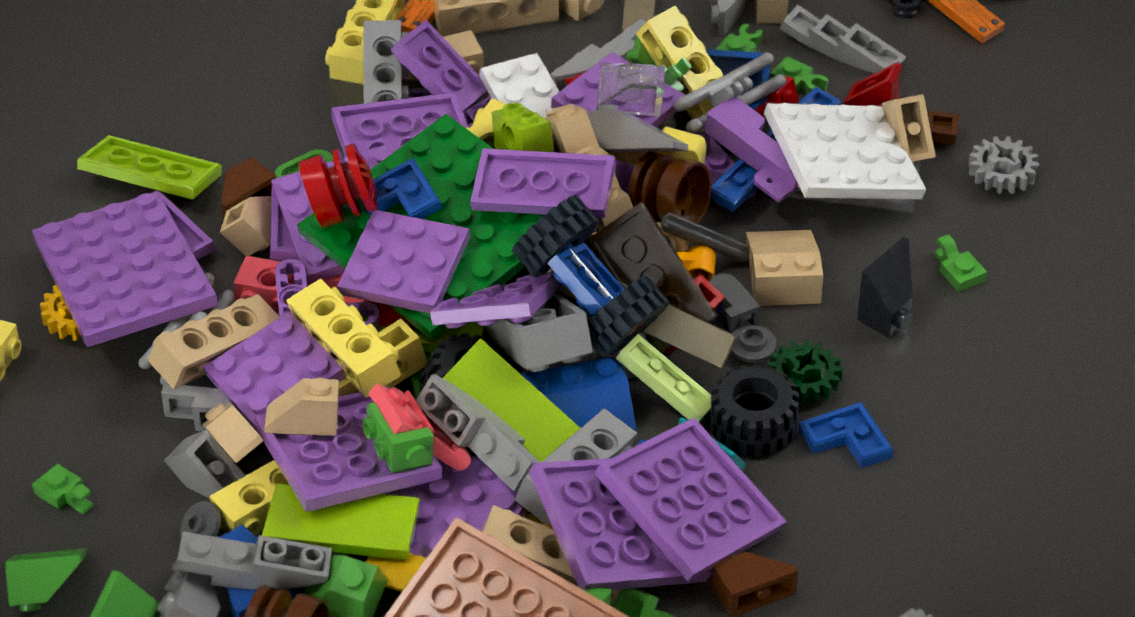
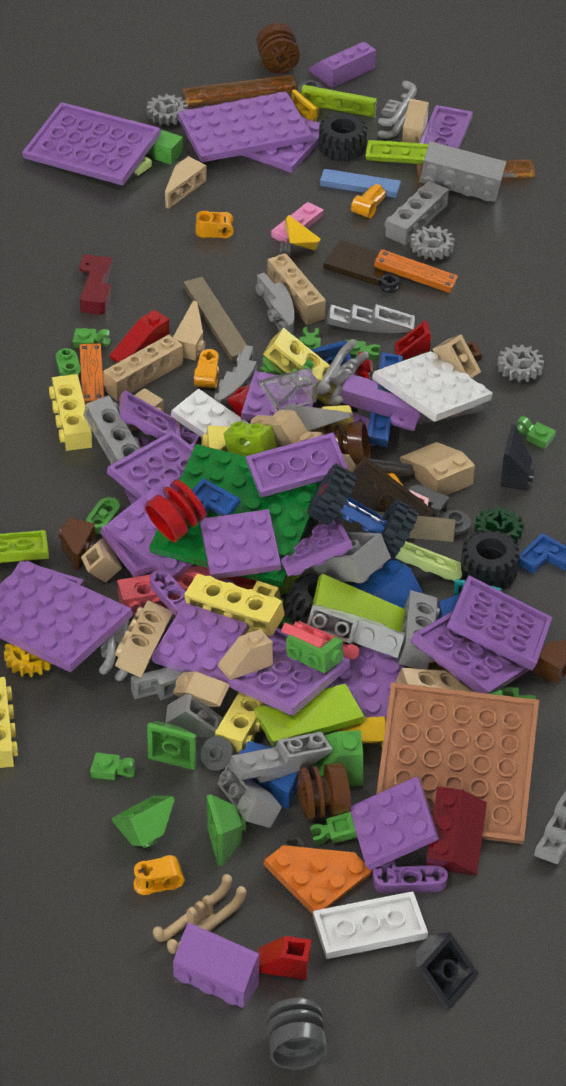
camera: 30 degrees left, 0 degrees up
none -> bright green slope [147,721,196,770]
none -> light orange piece [194,349,219,389]

